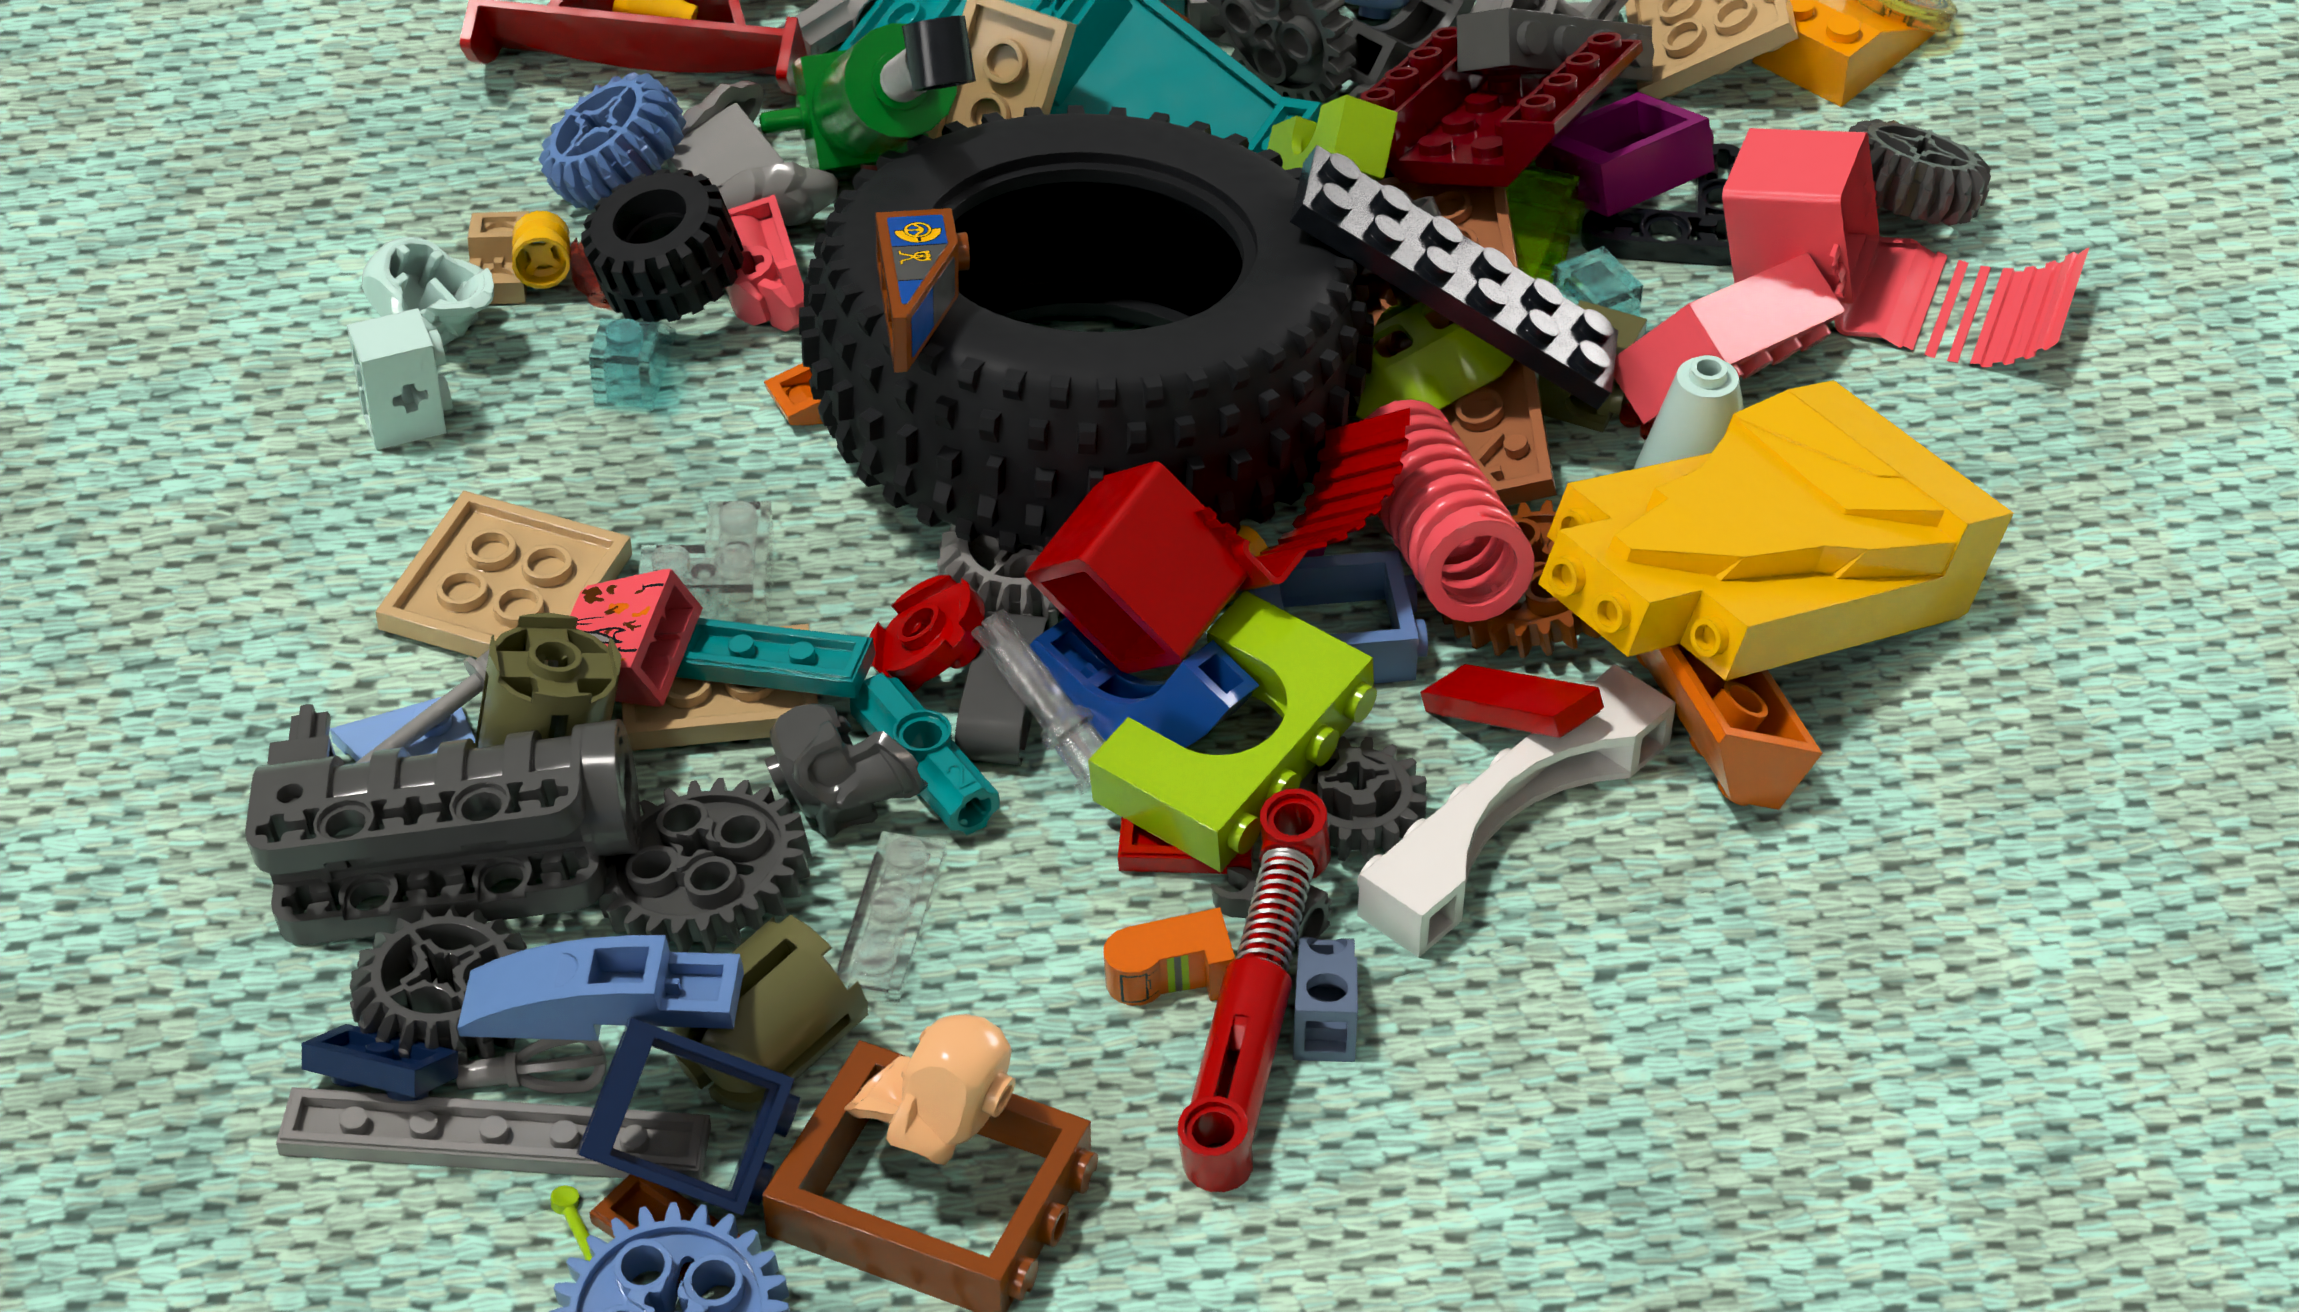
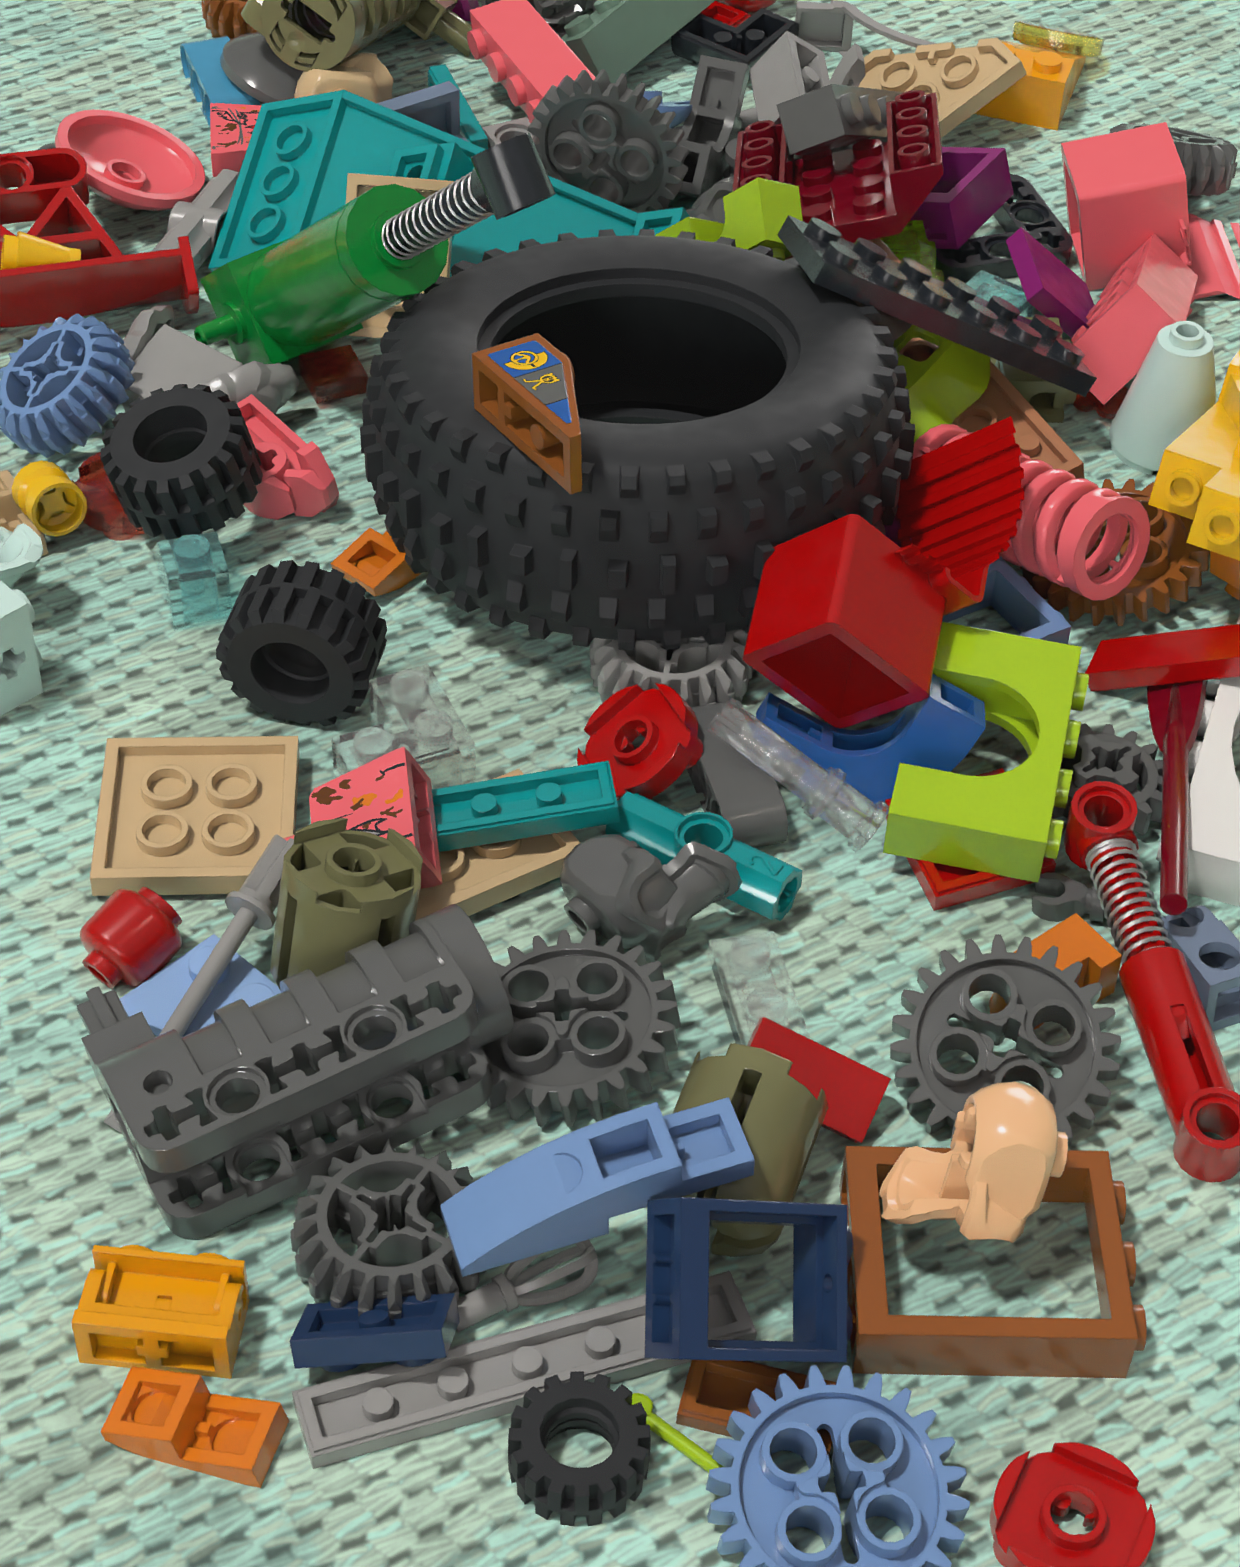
camera: 25 degrees left, 0 degrees up
none -> light orange hinge [71,1245,250,1379]
none -> red head [80,887,182,989]
none -> orange slope [100,1366,289,1488]
none -> black tyre [216,560,387,726]
none -> black tyre [508,1371,651,1527]
none -> red tile [747,1016,891,1144]
none -> dark grey gear [890,934,1121,1146]
none -> magenta tile [1006,227,1095,339]
none -> dark red piece [1147,680,1207,915]

